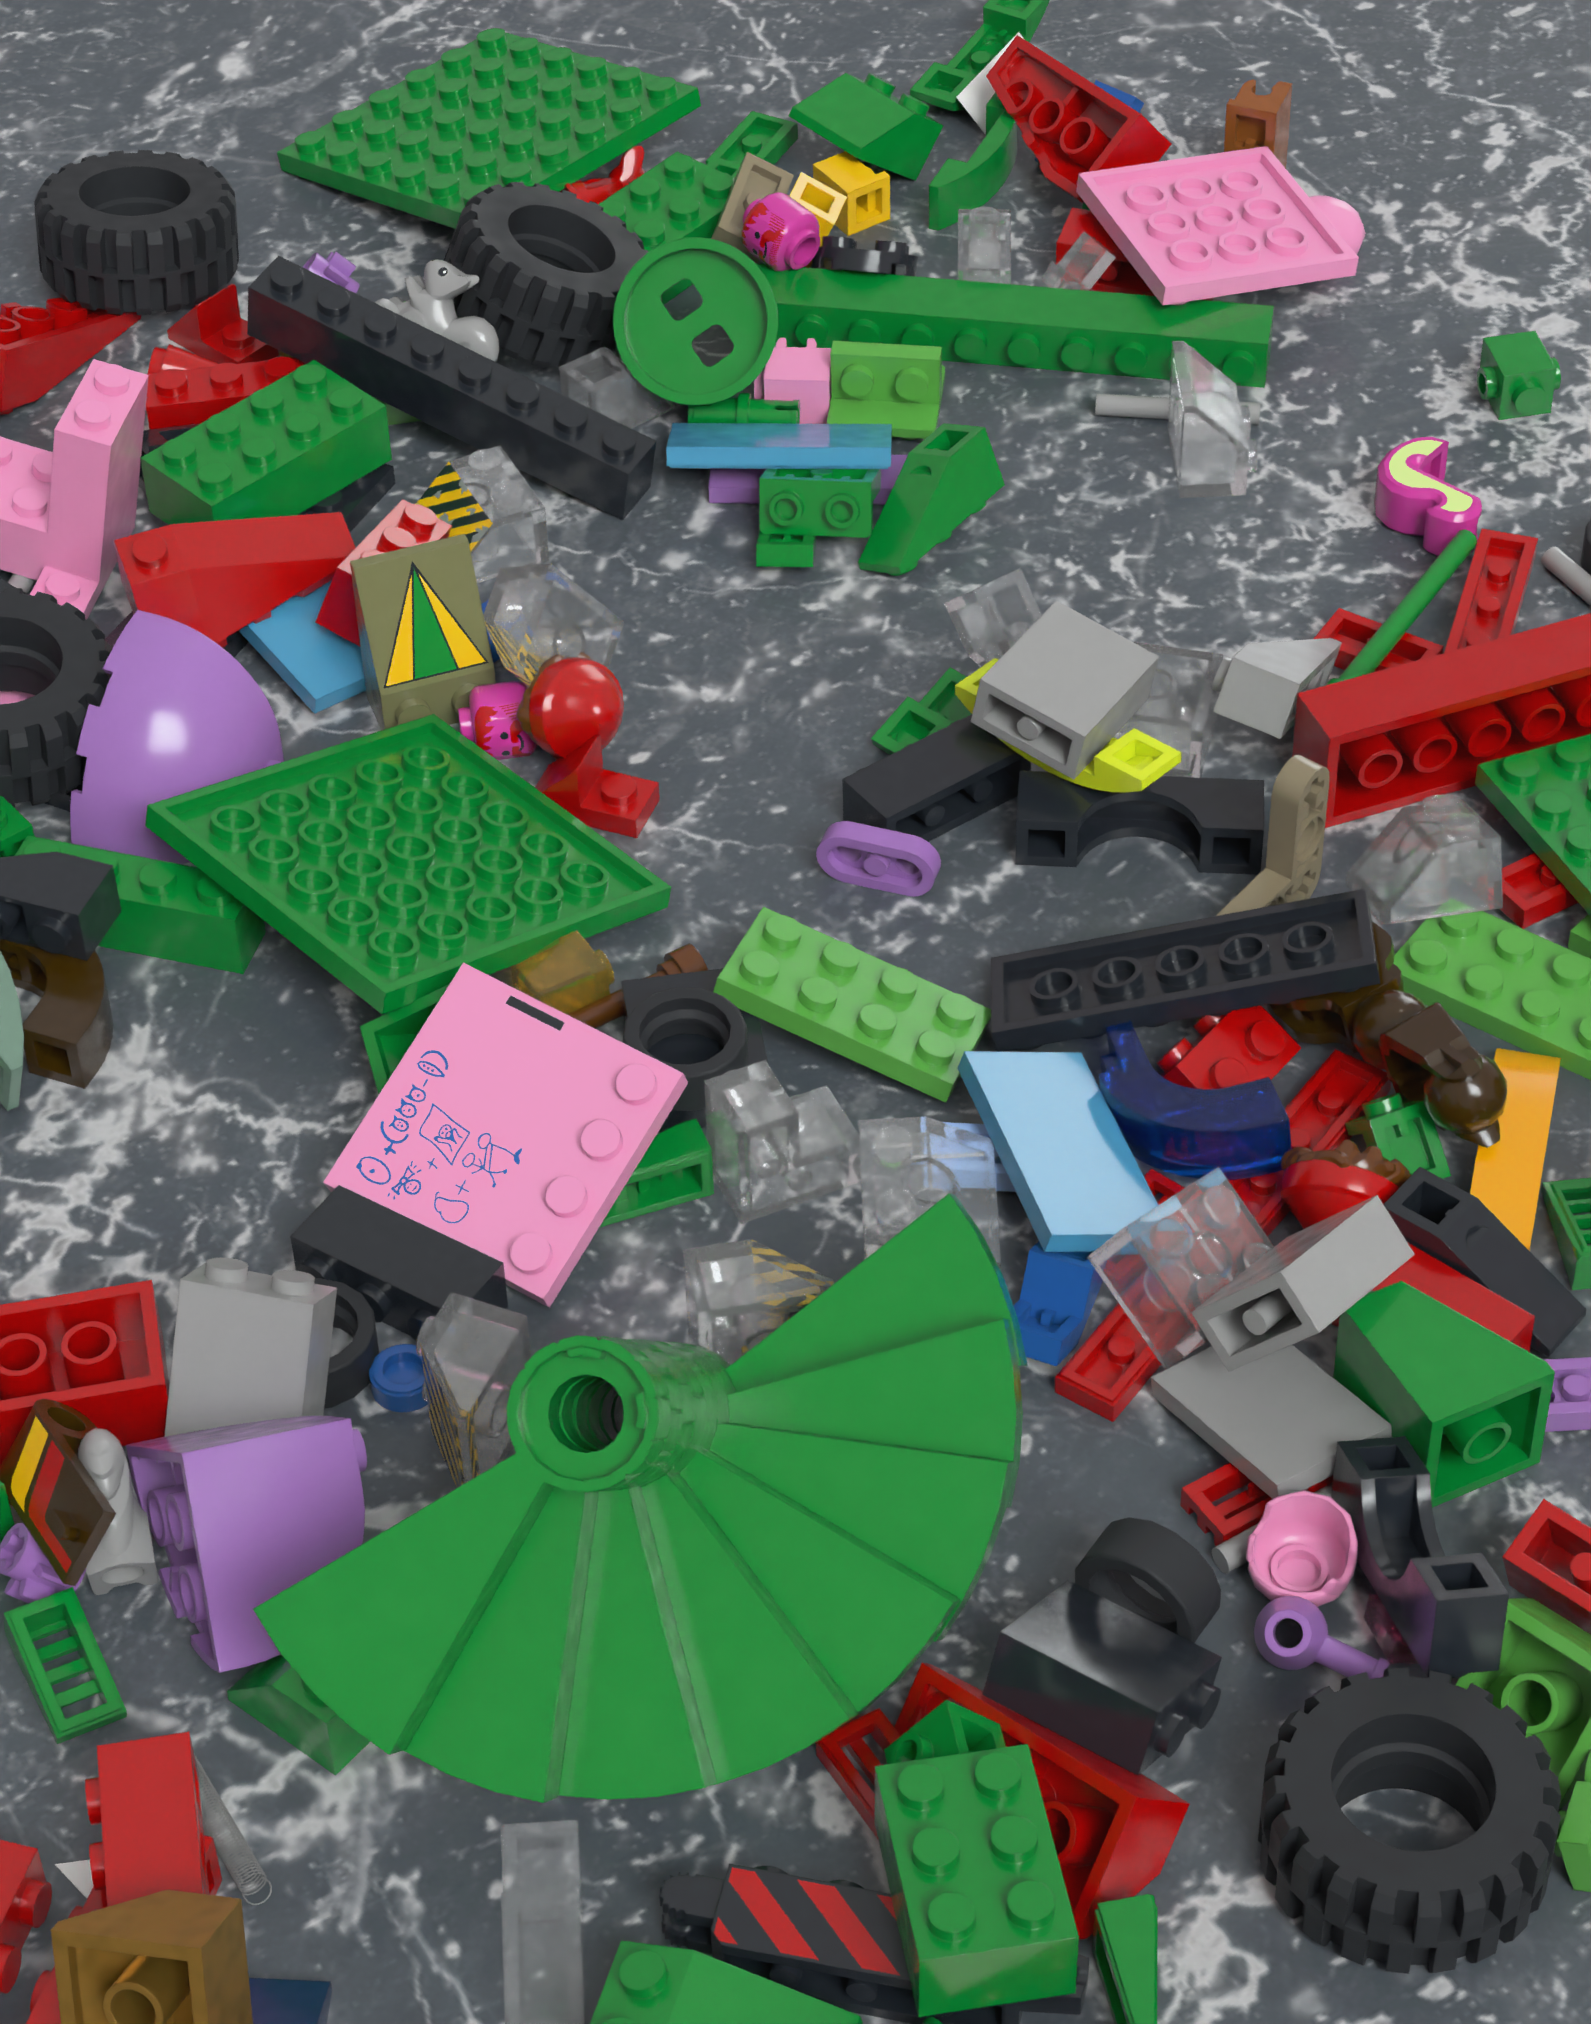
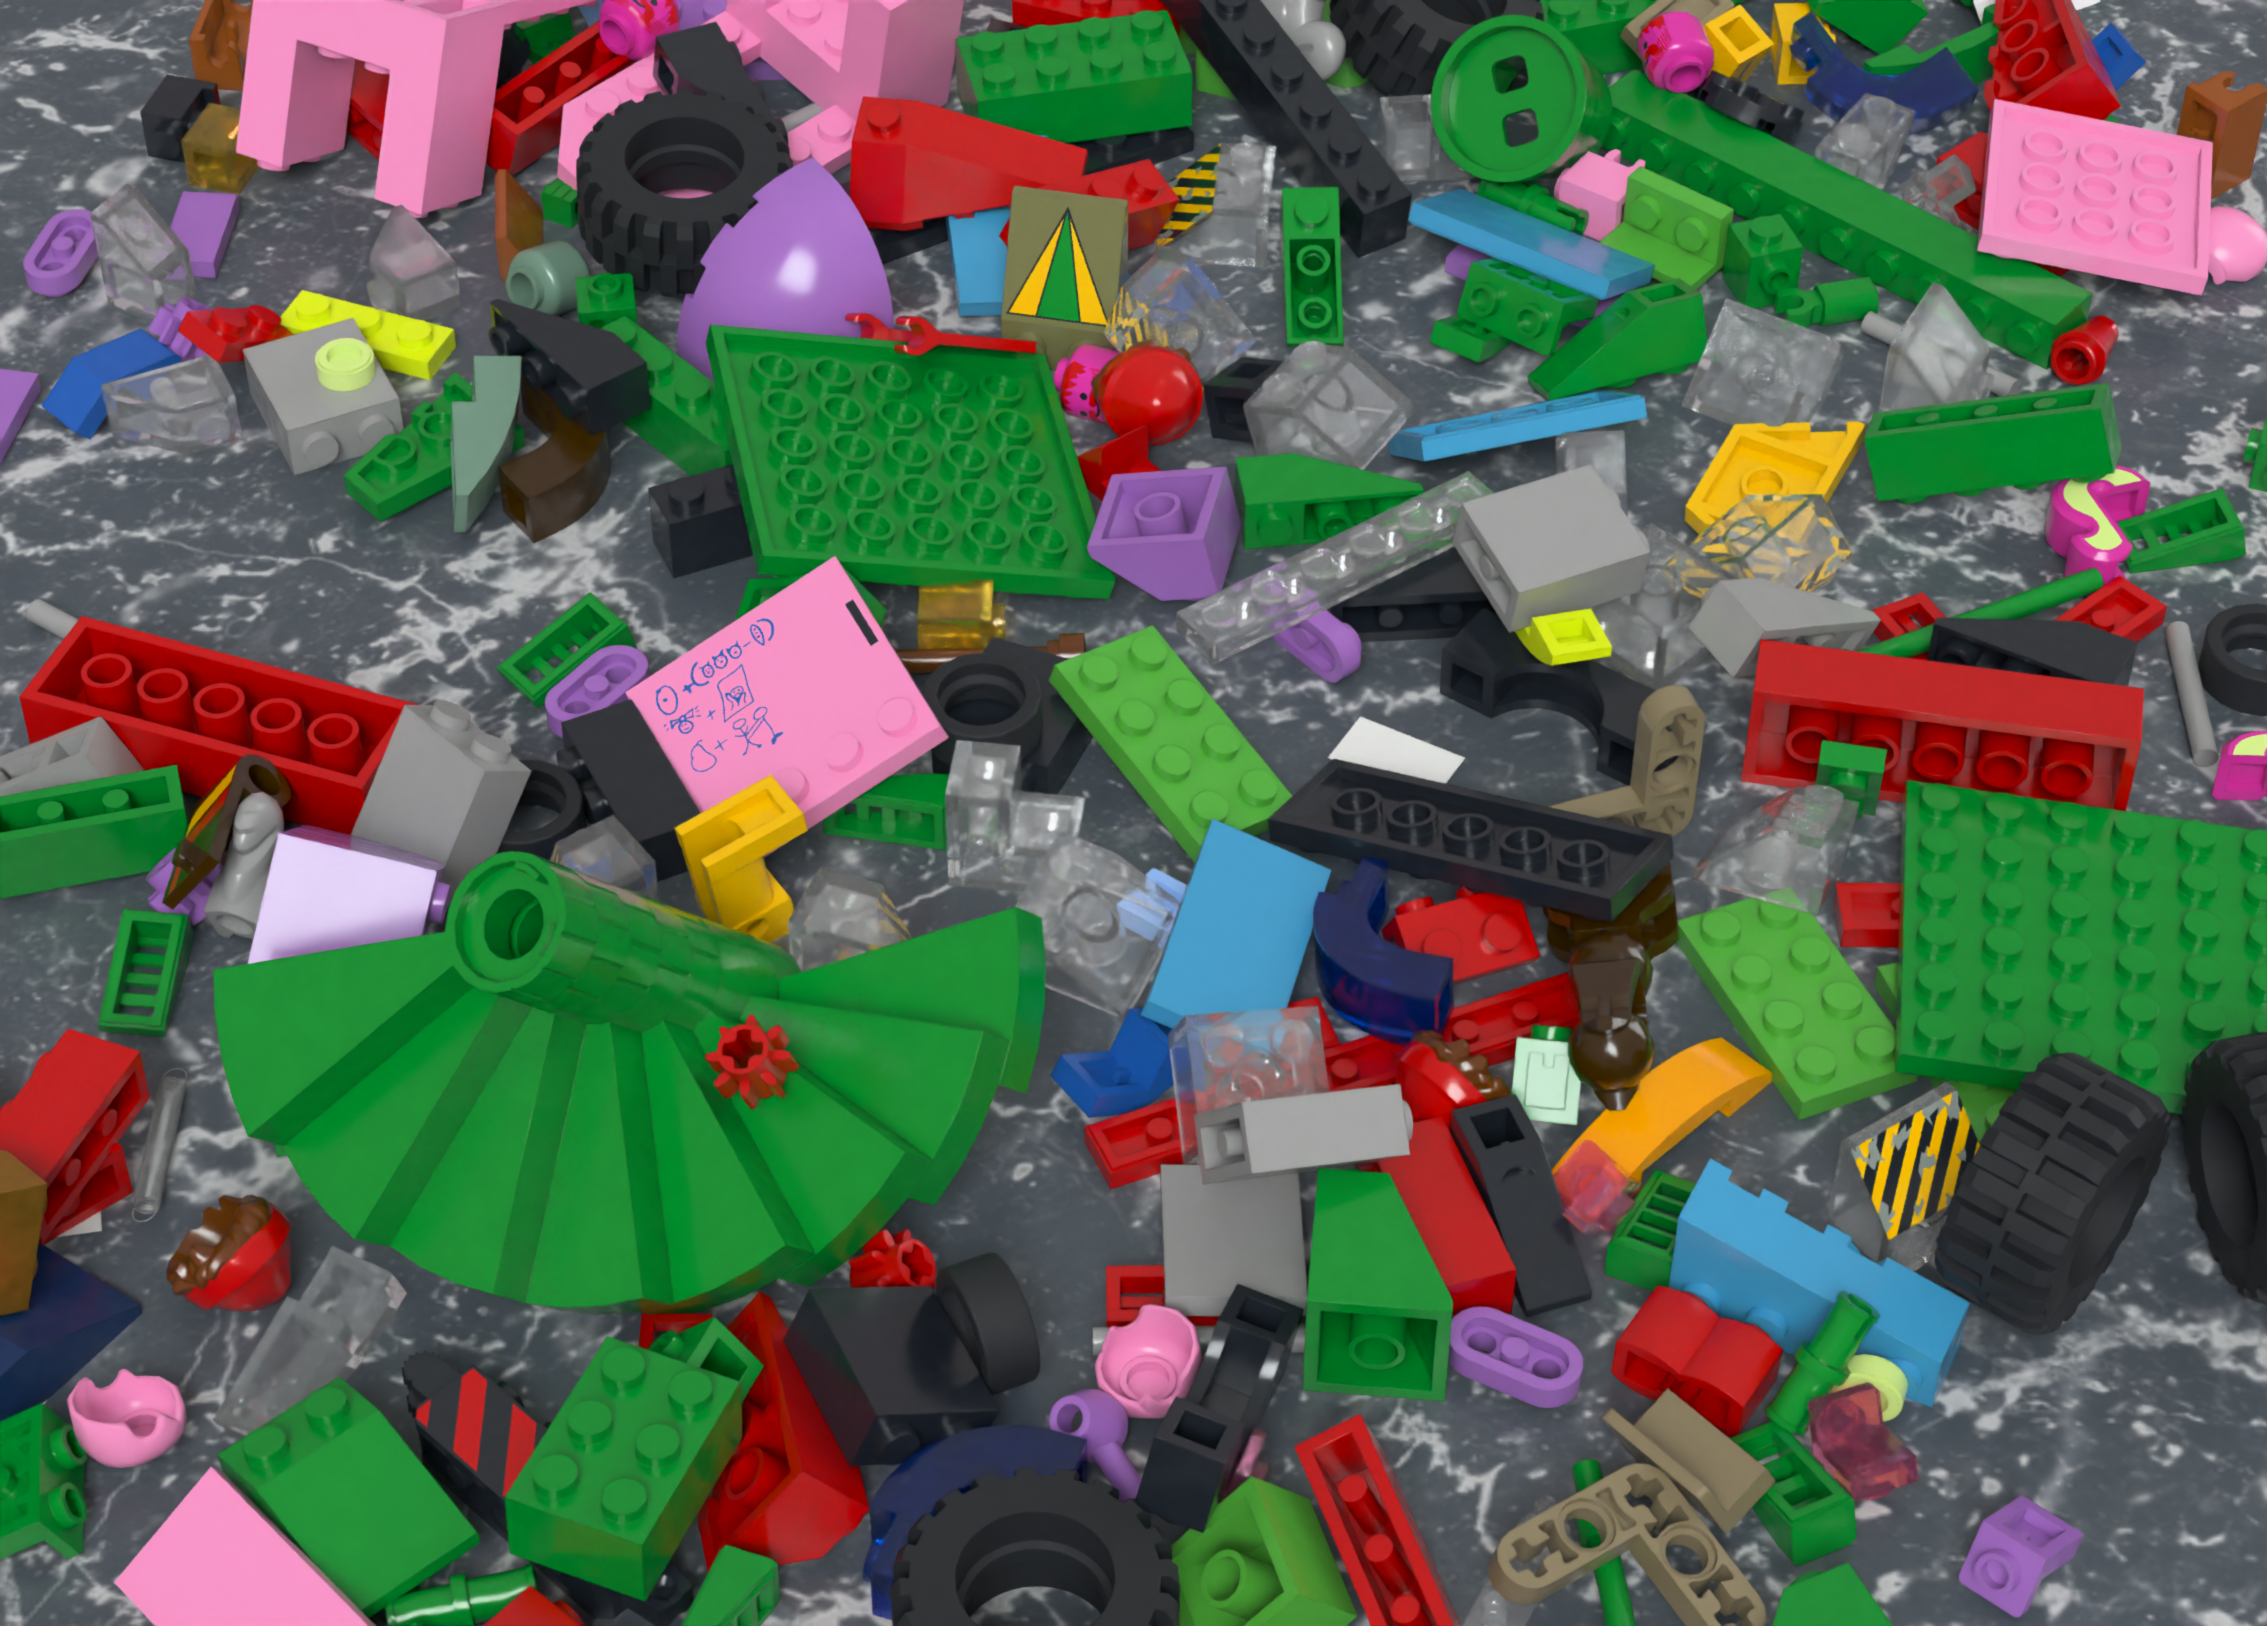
camera: 30 degrees right, 0 degrees up
none -> hair [166,1195,292,1312]
none -> green slope [496,592,637,708]
none -> medium lavender plate [545,645,649,738]
none -> black brick [648,464,753,578]
none -> yellow piece [675,774,808,942]
none -> red gear [705,1015,799,1109]
none -> red flag [845,312,1036,355]
none -> red gear [849,1229,936,1288]
none -> clear blue arch [863,1425,1087,1620]
none -> medium lavender slope [1087,467,1242,601]
none -> clear plate [1176,471,1494,665]
none -> black brick [1203,357,1296,443]
none -> green slope [1234,453,1423,550]
none -> clear slope [1243,341,1415,470]
none -> green slope [1279,187,1344,347]
none -> white sticker [1328,716,1465,784]
none -> dark azure tile [1387,390,1647,462]
none -> clear pink bracket [1553,1140,1640,1235]
none -> clear slope [1666,494,1854,597]
none -> clear slope [1682,298,1846,426]
none -> yellow wing [1685,421,1866,582]
none -> green brick [1722,214,1803,311]
none -> green bar [1774,277,1879,332]
none -> clear blue arch [1789,11,1979,136]
none -> green plate [1812,740,1887,820]
none -> green brick [1864,383,2122,504]
none -> black slope [1927,618,2138,686]
none -> red cone [2051,316,2119,385]
none -> green slope [2117,488,2246,574]

